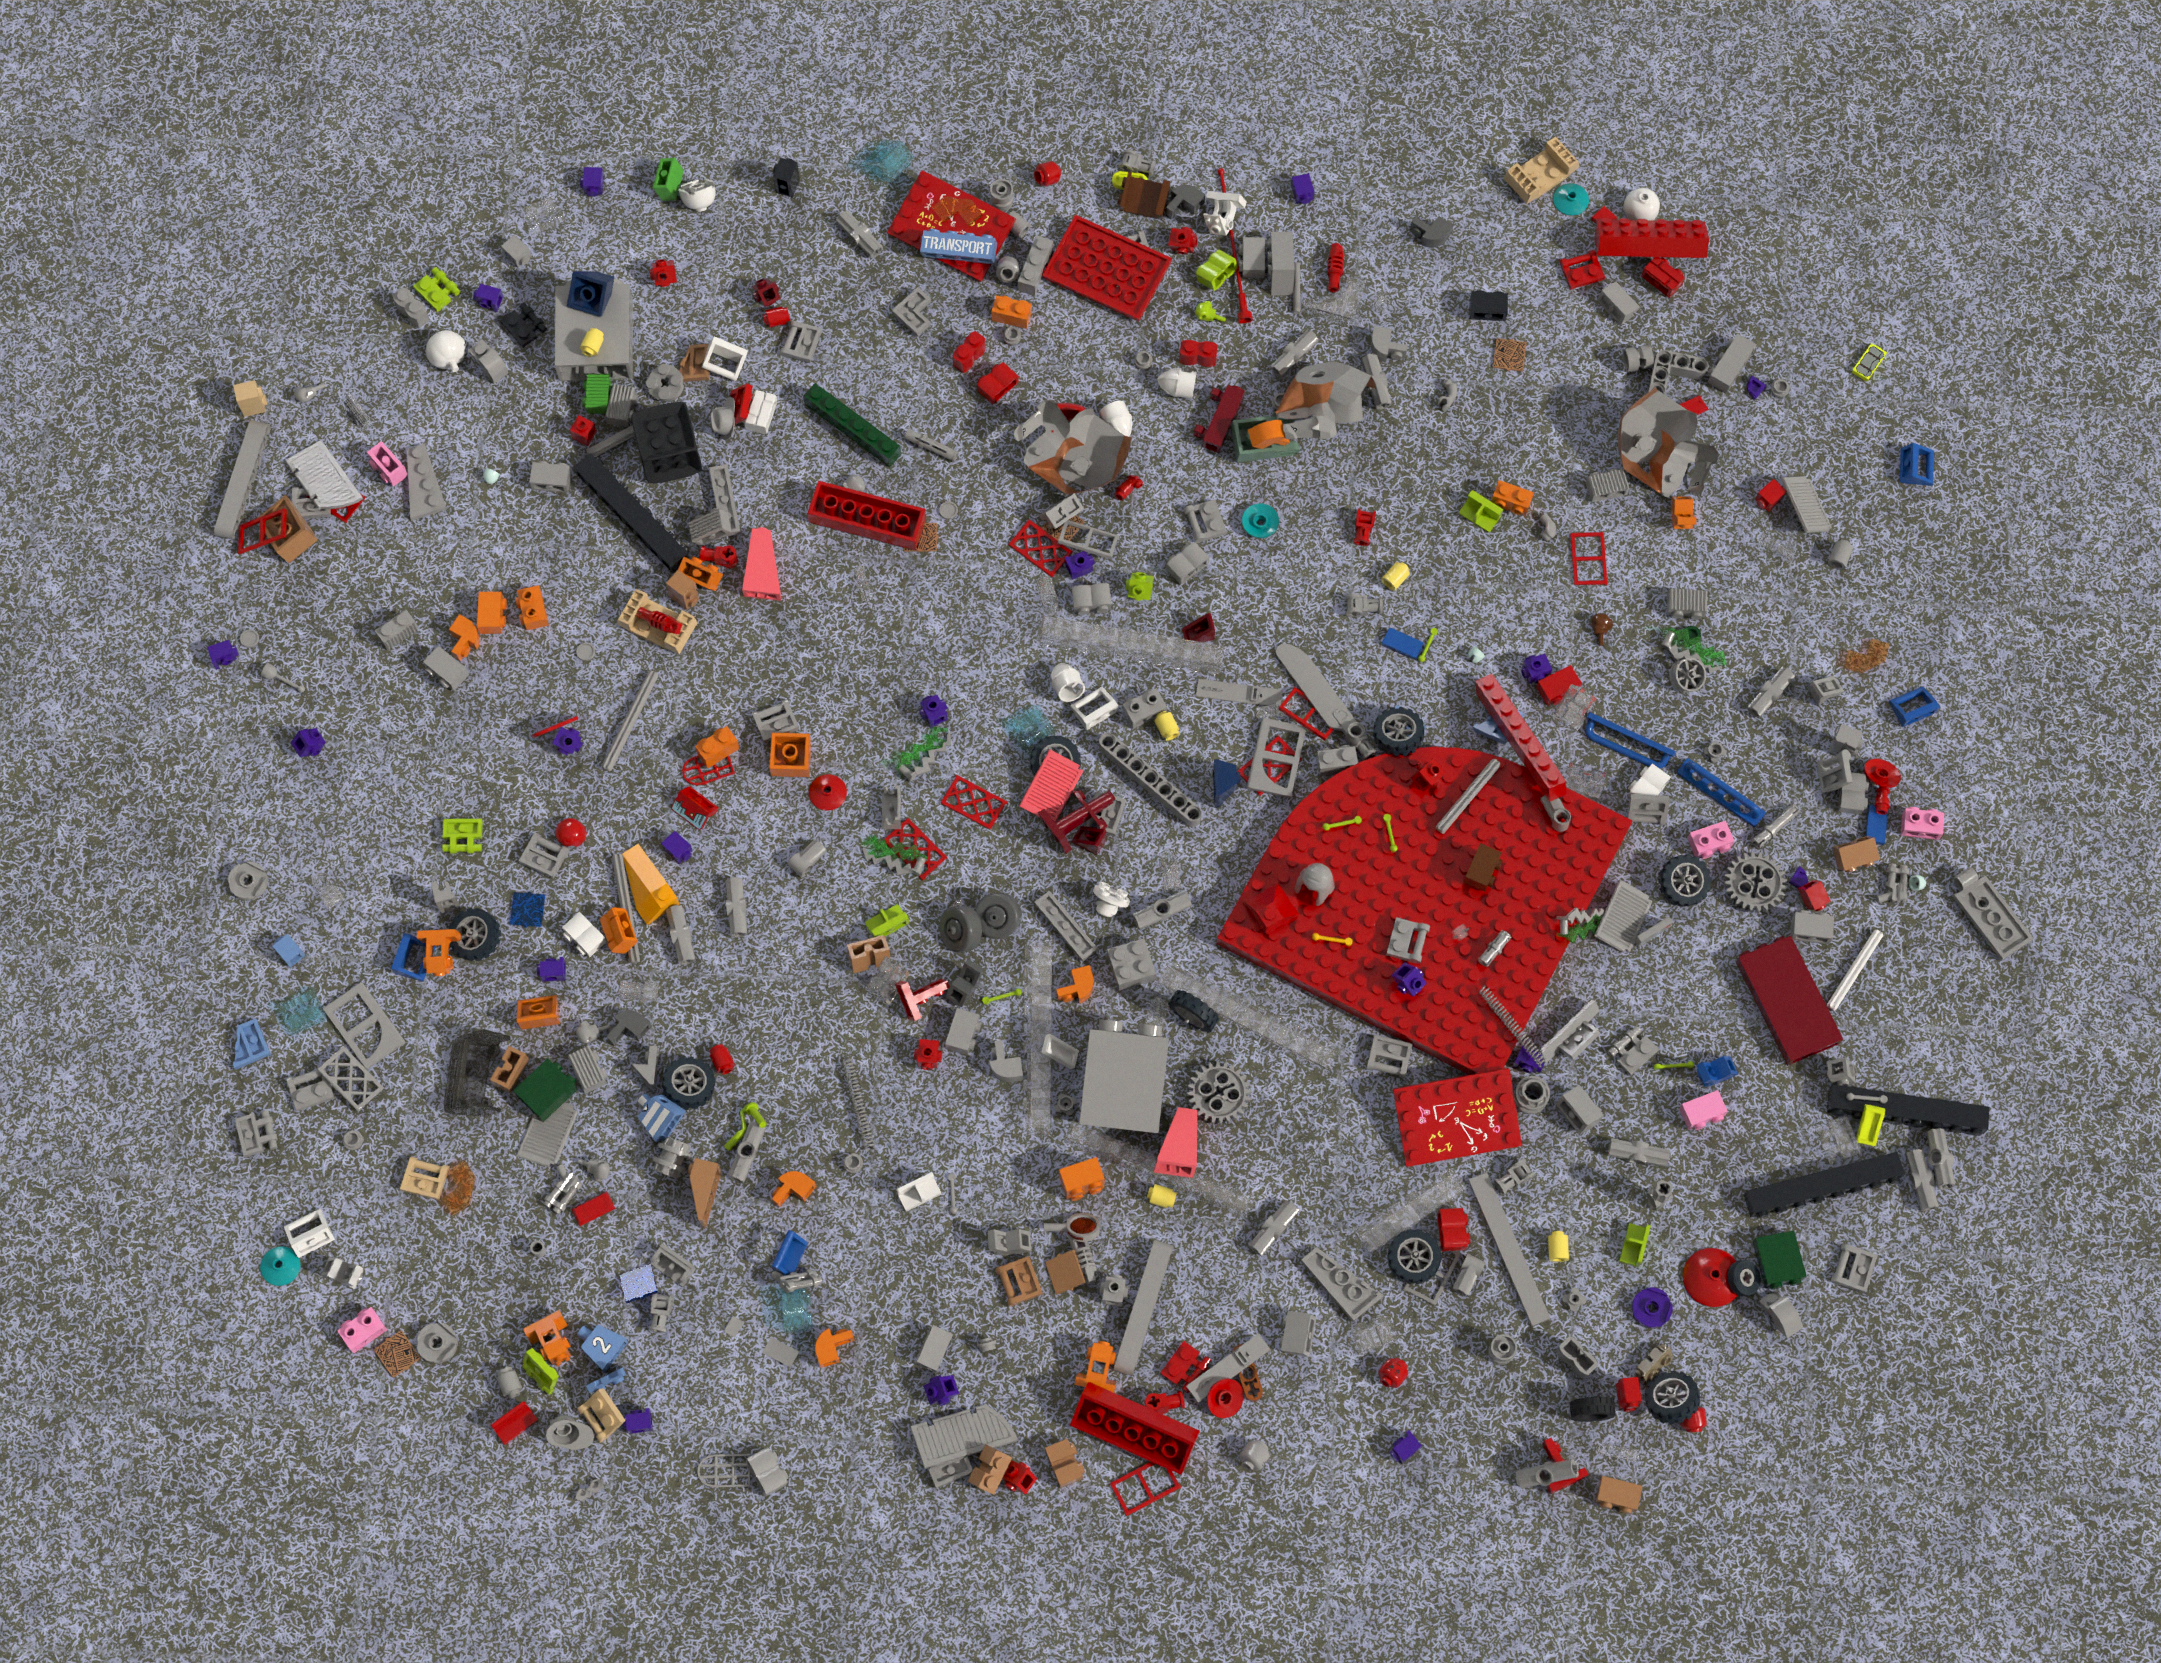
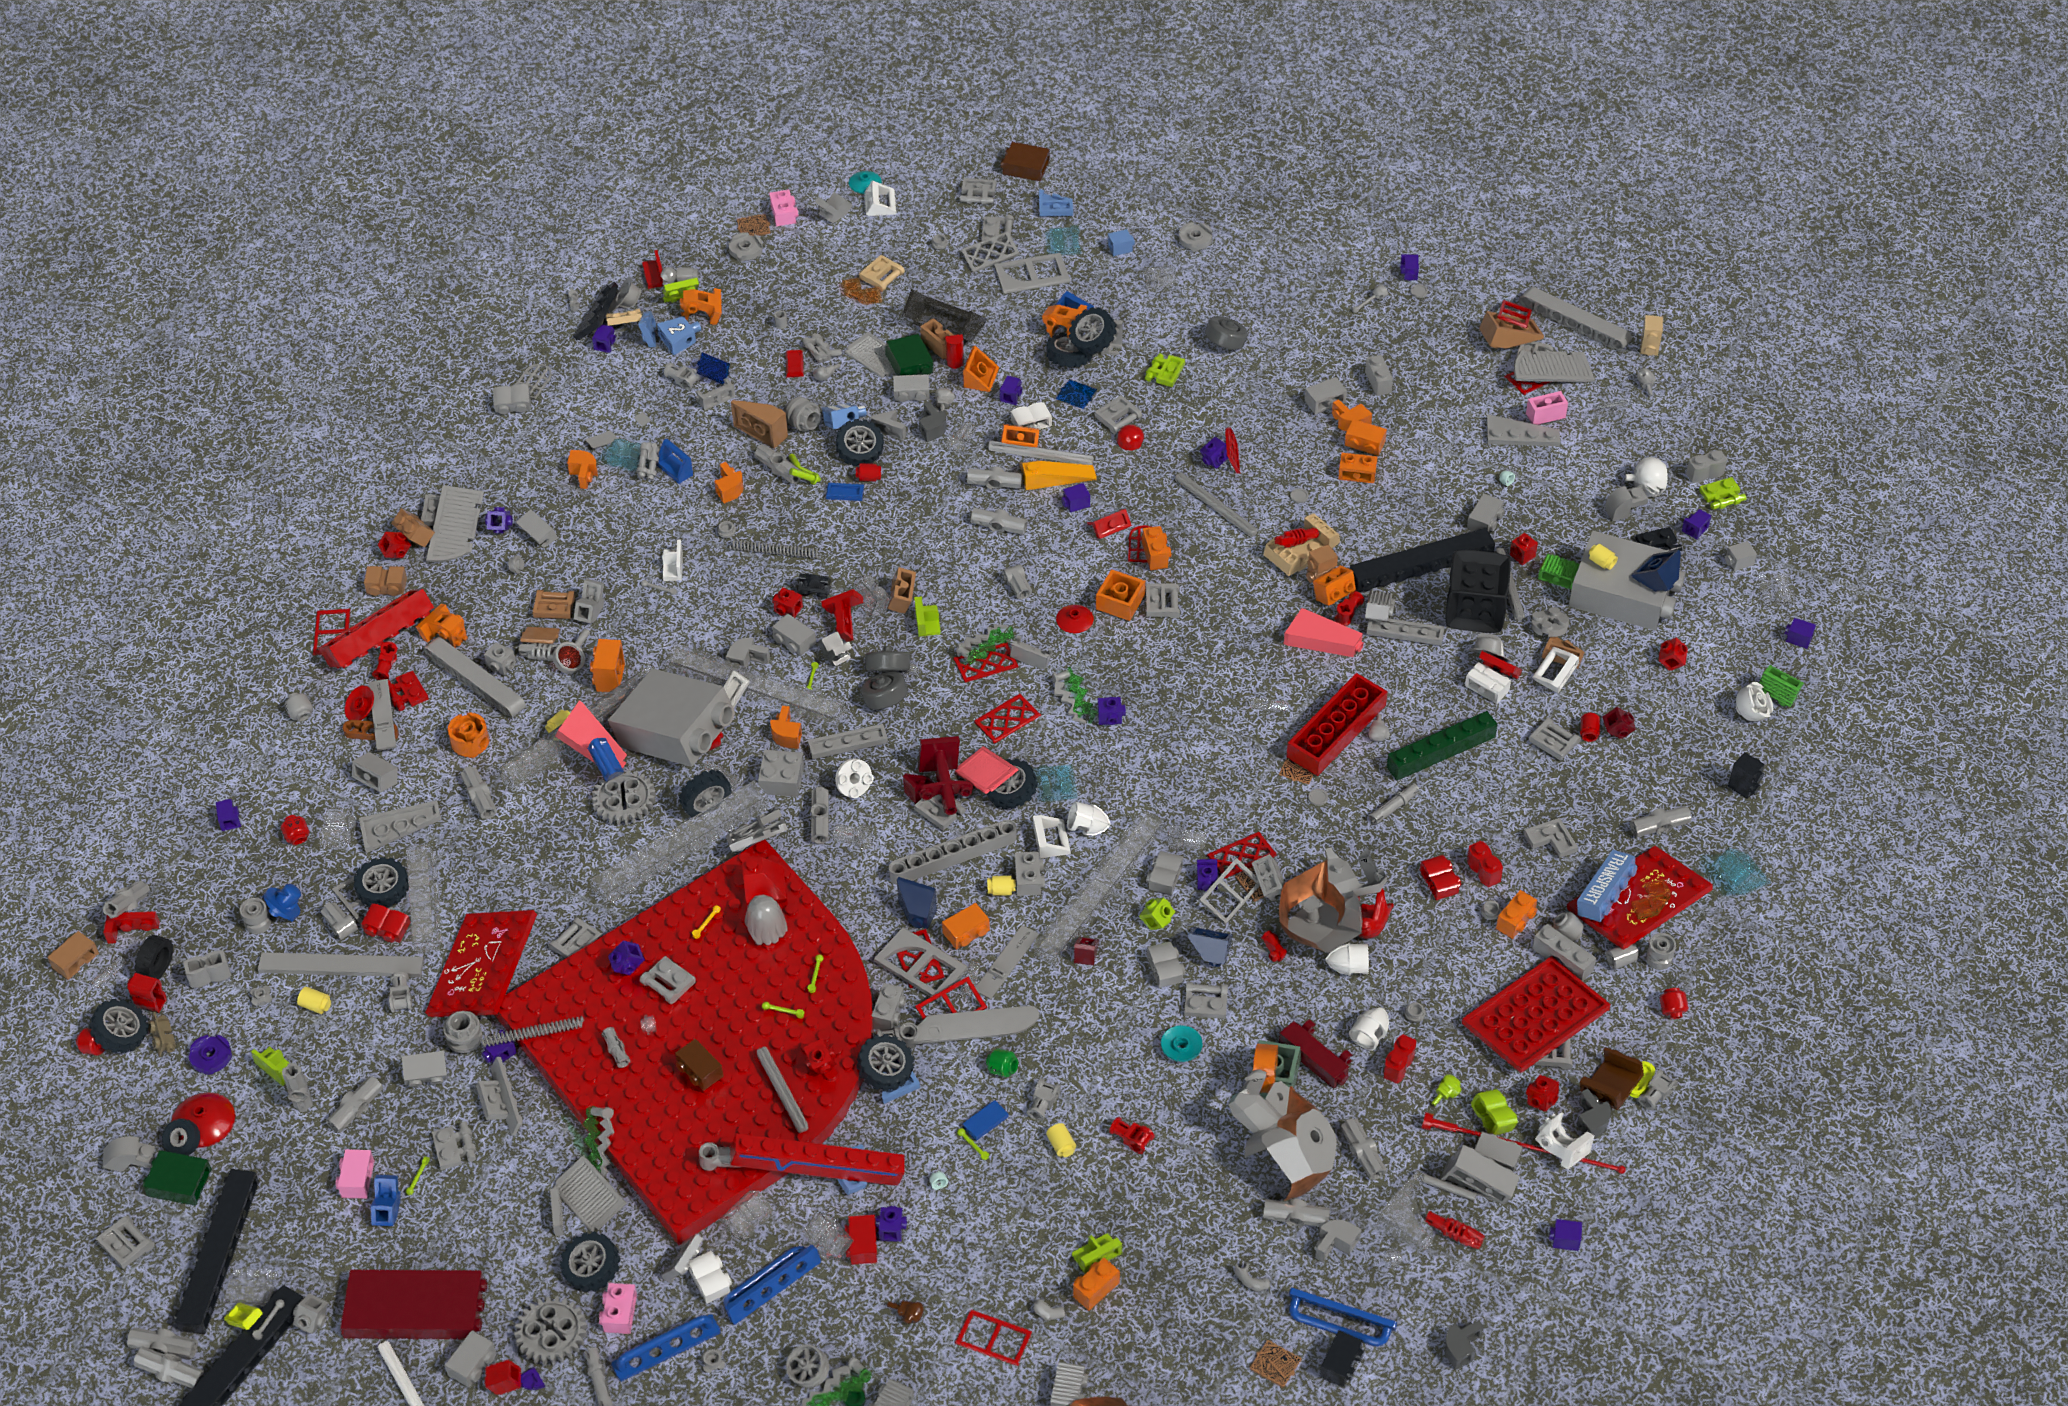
camera: 115 degrees right, 20 degrees down
dark purple brick [290,728,326,757] -> none
light grey brick [605,384,638,427] -> none
none -> blue plate [262,884,301,922]
none -> orange brick [448,712,490,758]
none -> black wing [573,282,619,340]
none -> blue tile [587,738,624,782]
none -> light grey piece [661,267,677,285]
none -> light grey wing [726,805,788,852]
none -> black piece [798,573,831,598]
none -> blue tile [826,483,864,501]
none -> orange brick [942,903,990,950]
none -> red brick [945,334,964,369]
none -> green head [986,1048,1019,1078]
none -> reddish brown brick [1000,142,1050,182]
none -> black wheel [1069,307,1117,355]
none -> slope [1188,927,1233,967]
none -> dark grey wheel [1205,316,1248,350]
none -> blue piece [1289,1287,1398,1347]

